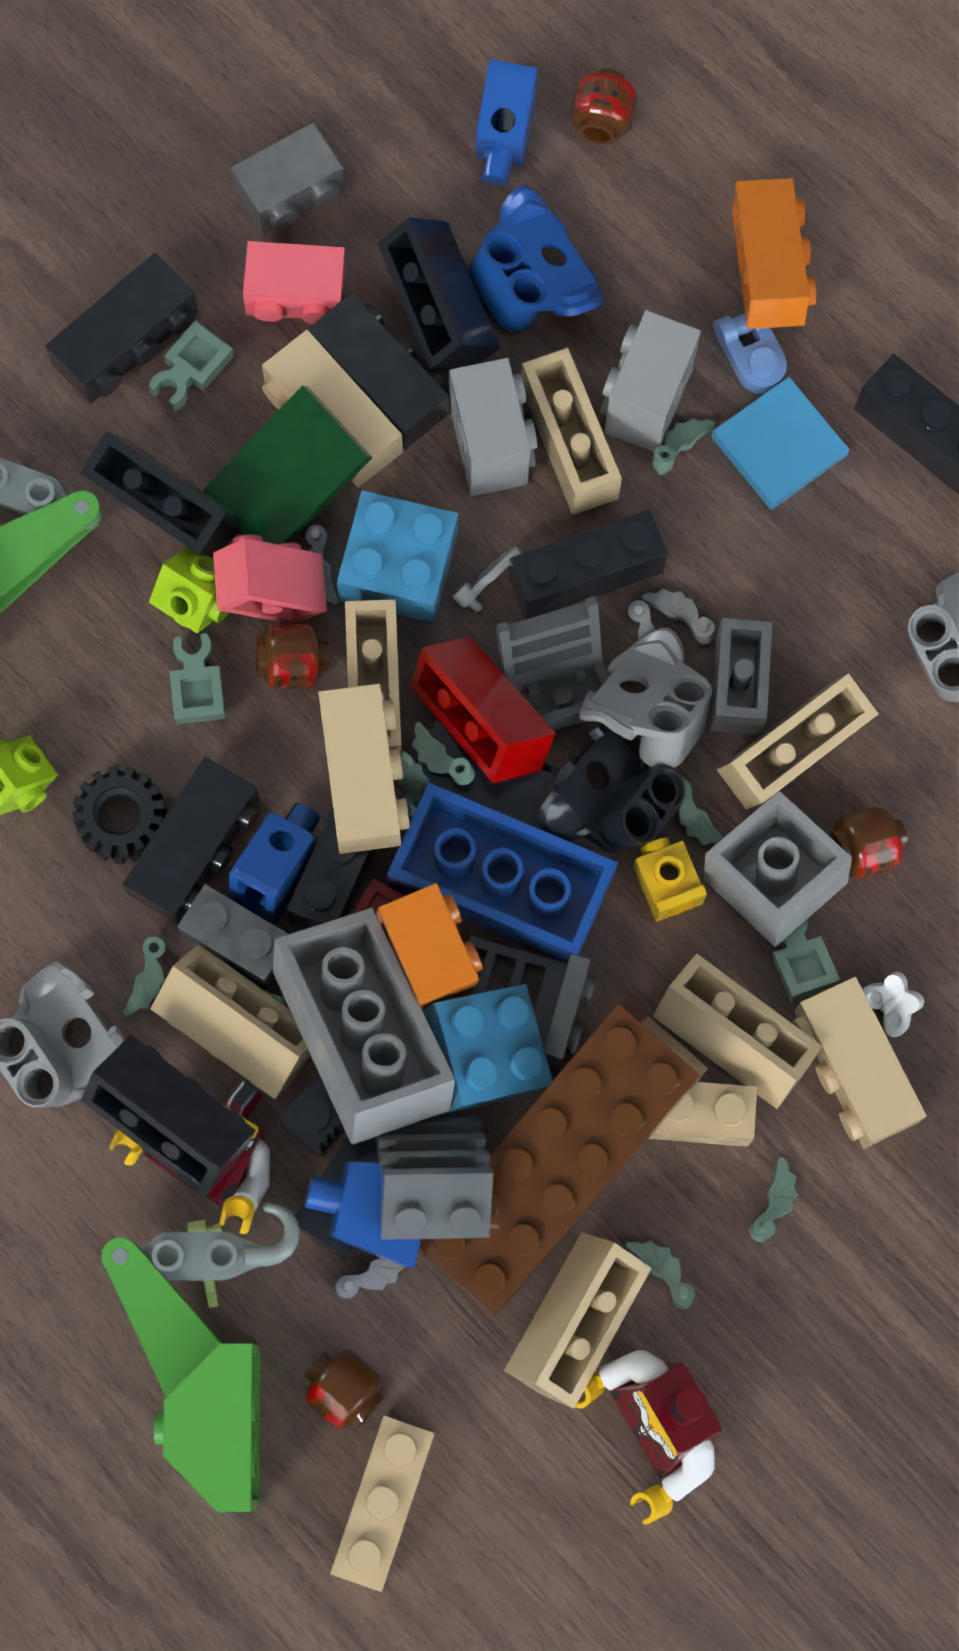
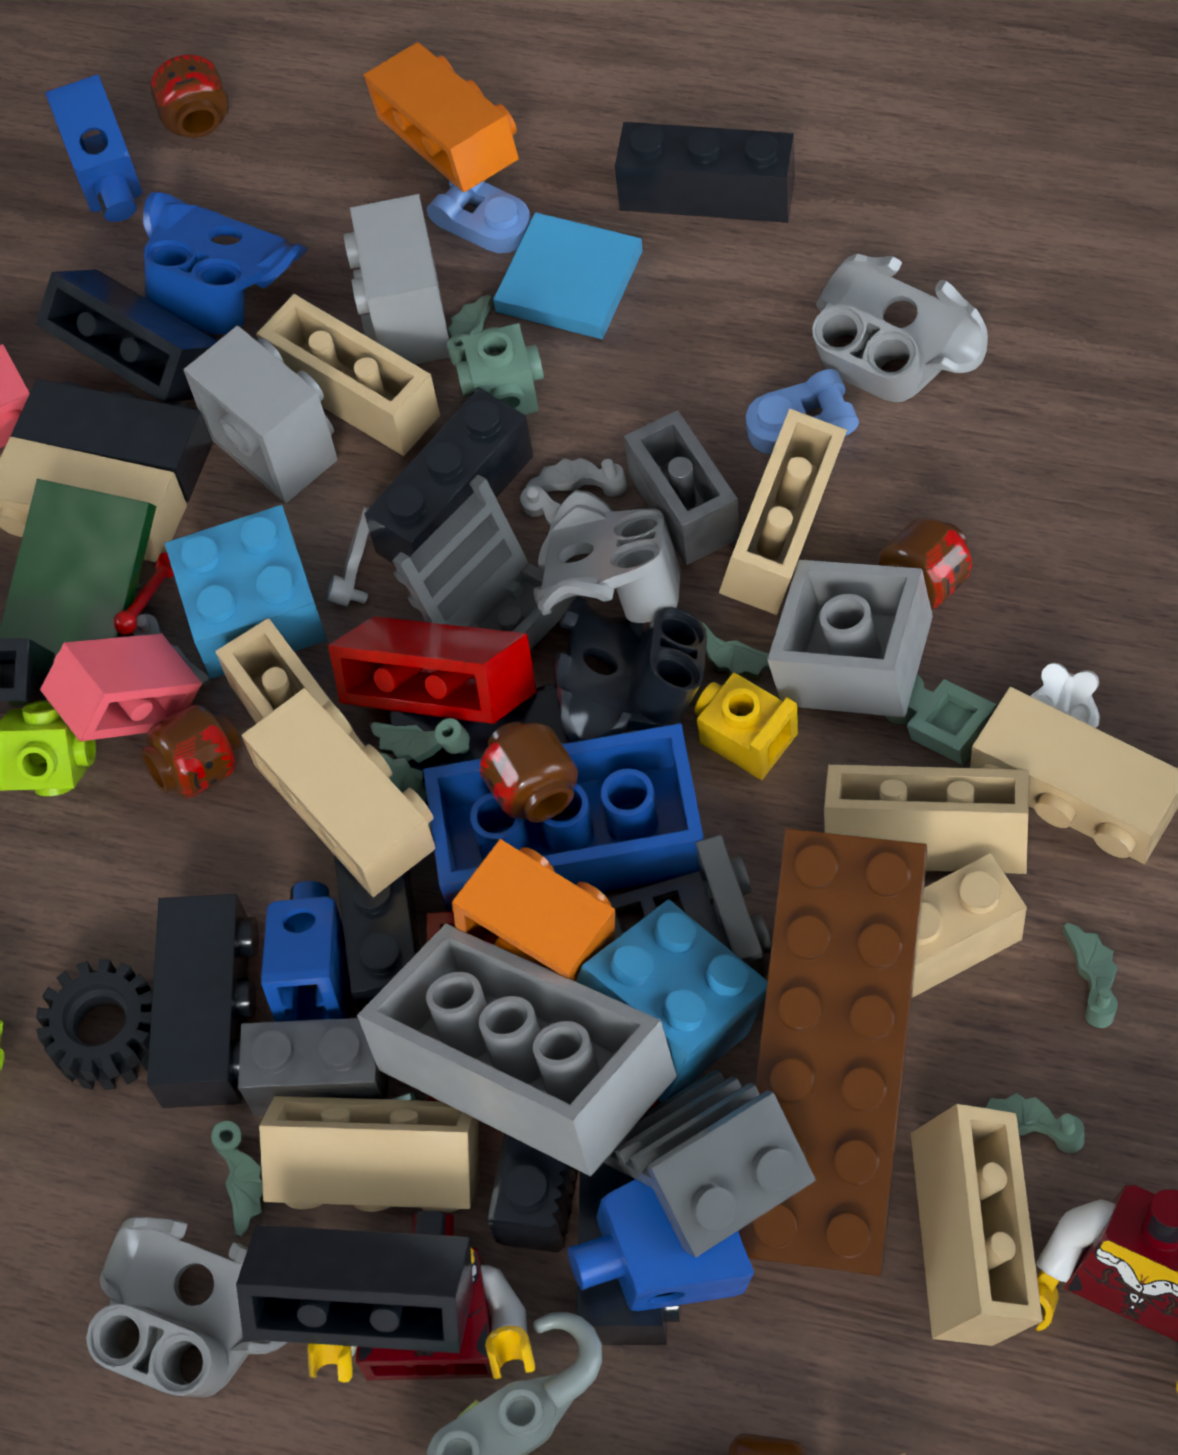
camera: 20 degrees left, 15 degrees down
sand green plate [169,633,226,725] -> none
light grey piece [333,1258,405,1300] -> none
none -> red hinge [113,552,174,635]
none -> sand green brick [455,323,544,415]
none -> reddish brown head [479,722,578,823]
none -> medium blue plate [746,369,859,455]

